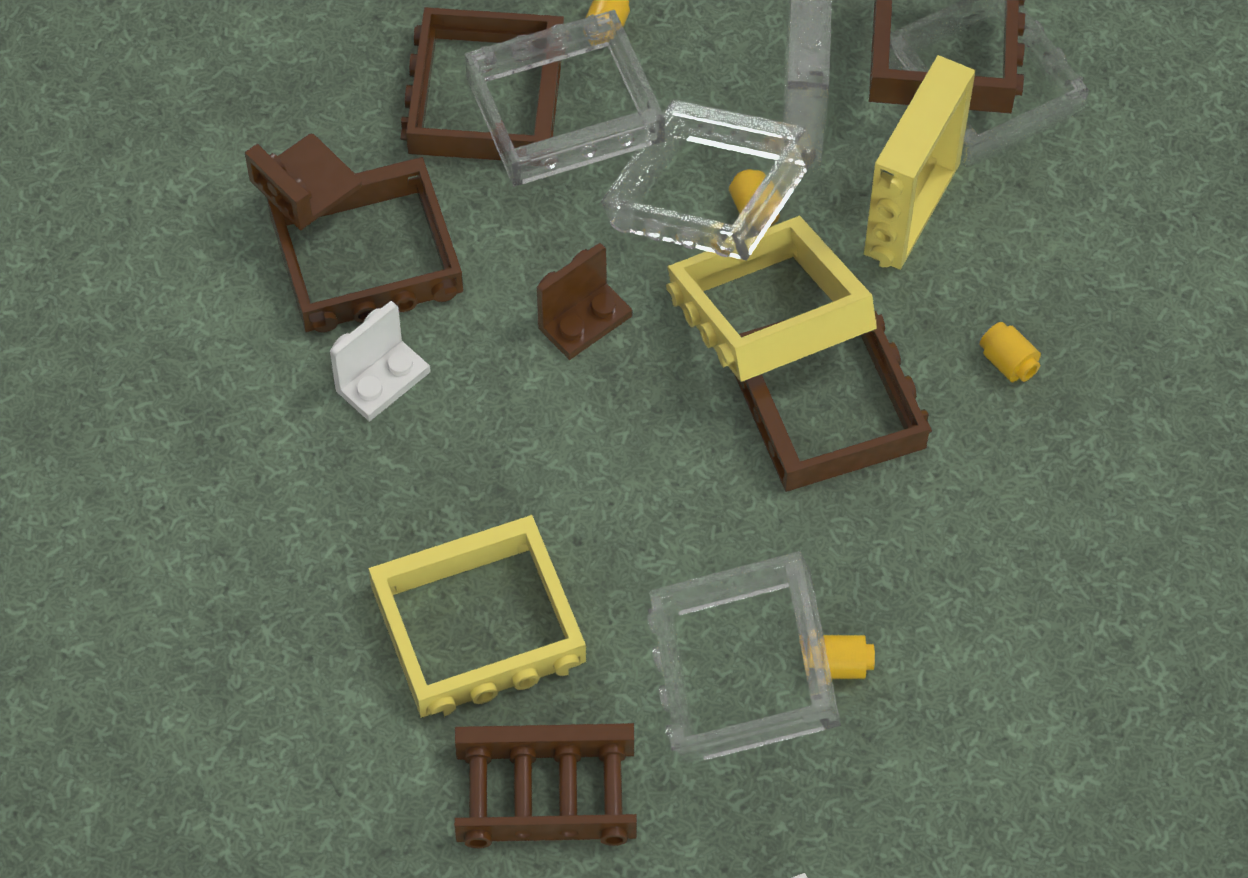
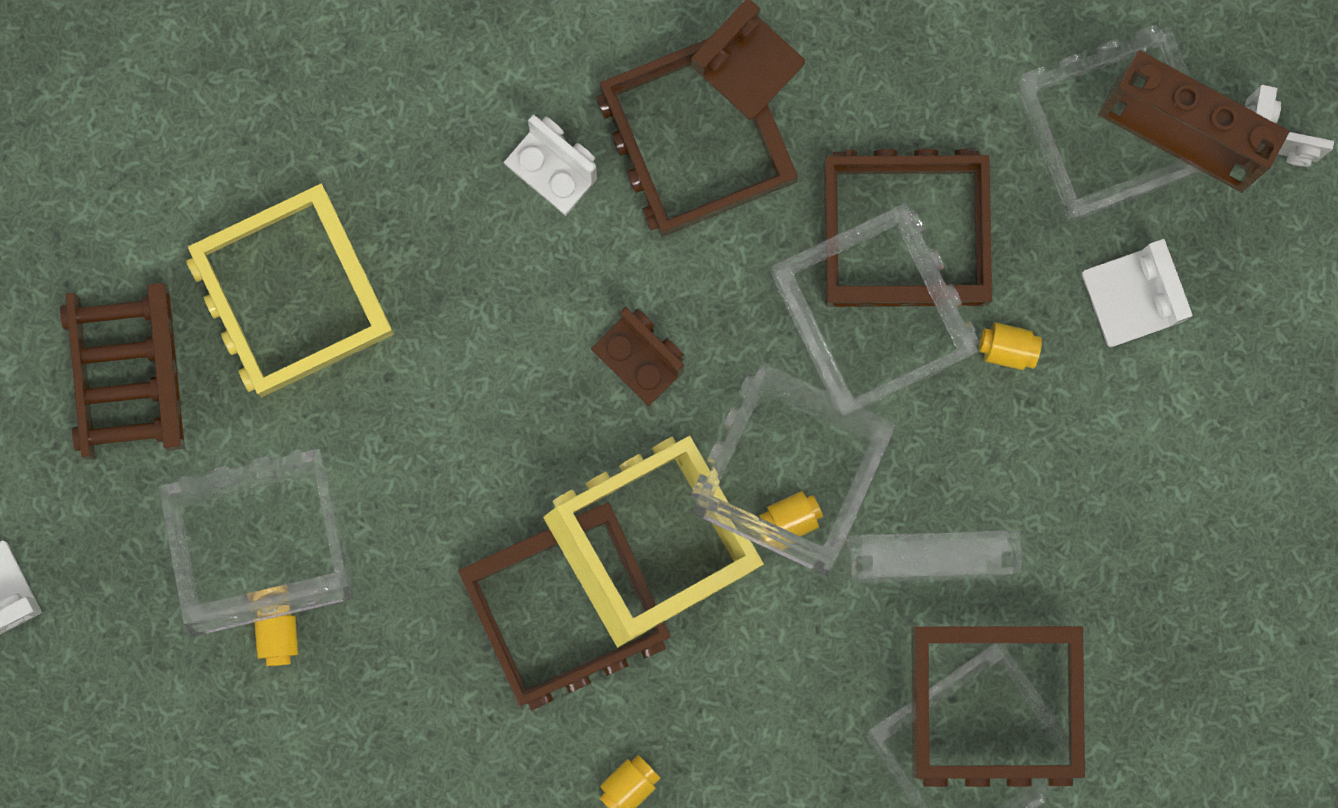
camera: 80 degrees right, 25 degrees up
light yellow window [864,55,975,270] -> none

